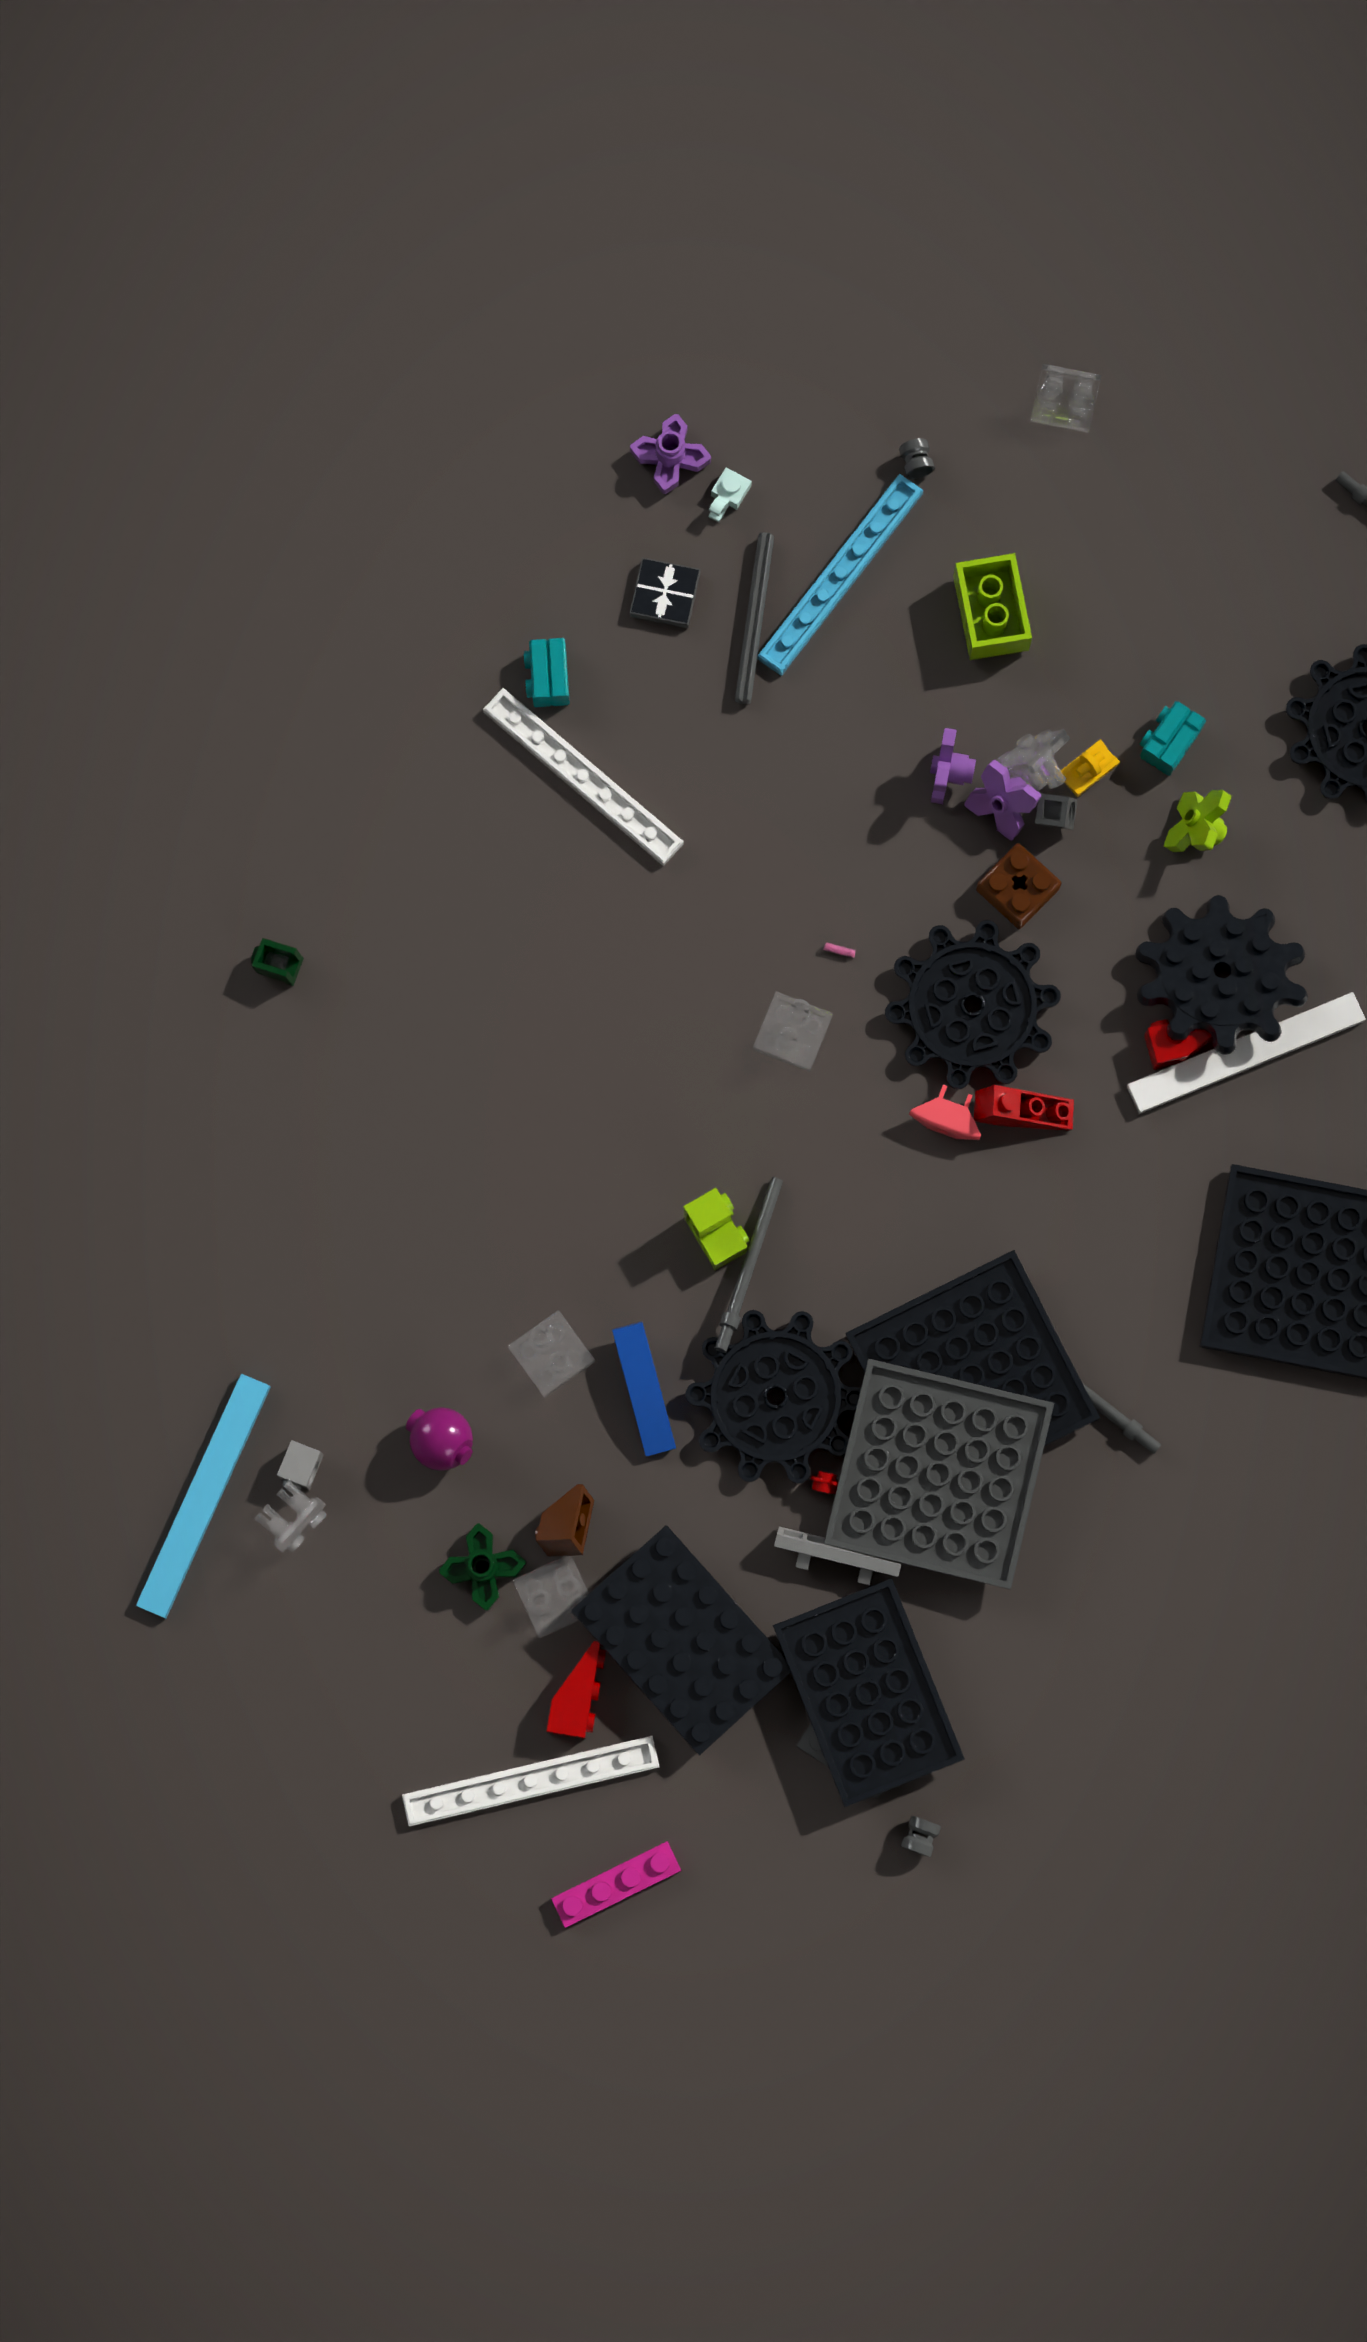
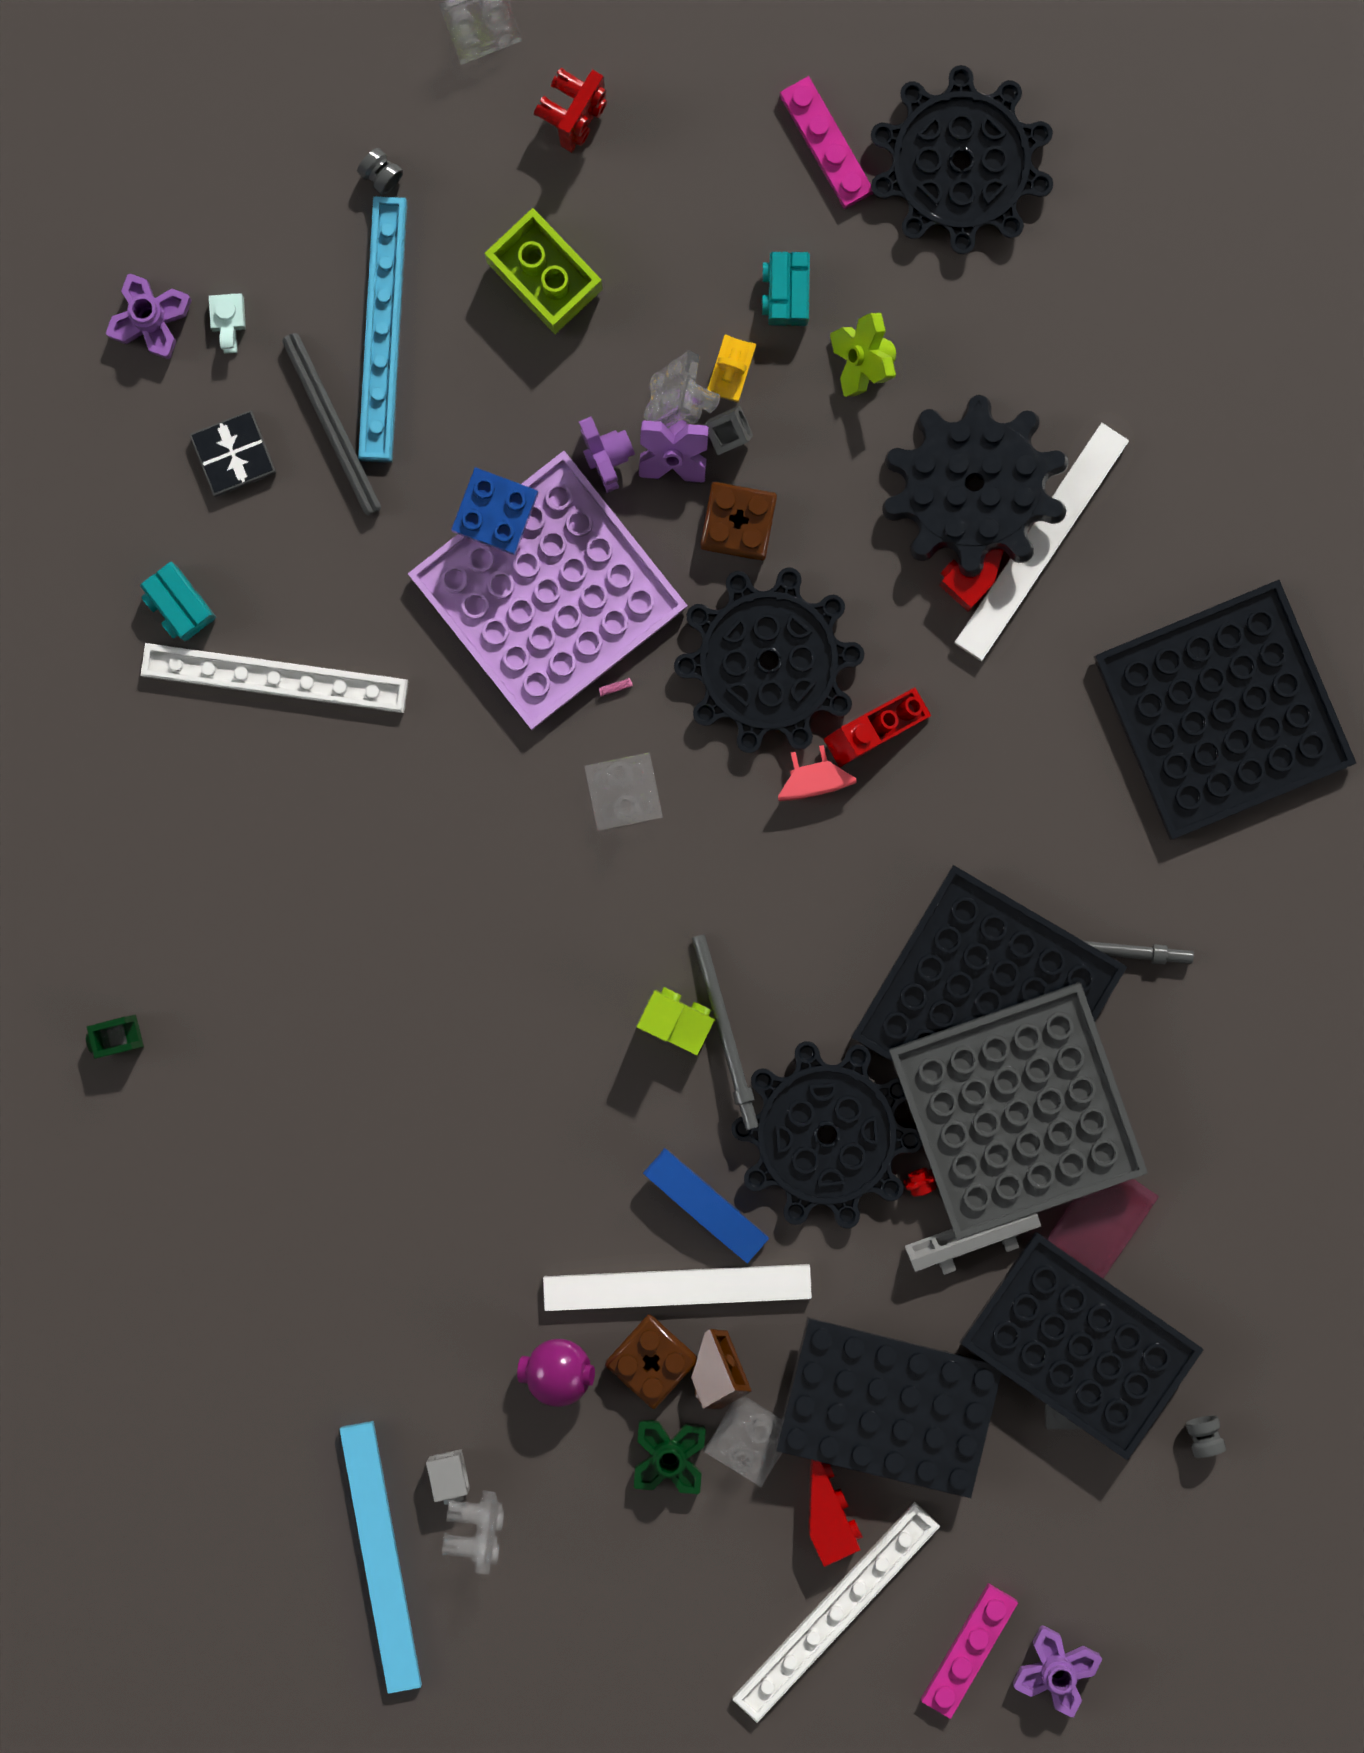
camera: 30 degrees left, 10 degrees up
clear plate [507,1310,595,1398] -> none
none -> lavender plate [408,451,688,730]
none -> blue plate [451,467,539,555]
none -> red plate [534,67,607,153]
none -> white tile [543,1264,812,1311]
none -> reddish brown brick [605,1314,697,1409]
none -> dark pink plate [780,76,873,210]
none -> medium lavender plant [1013,1625,1102,1717]
none -> clear pink piece [1047,1179,1159,1278]

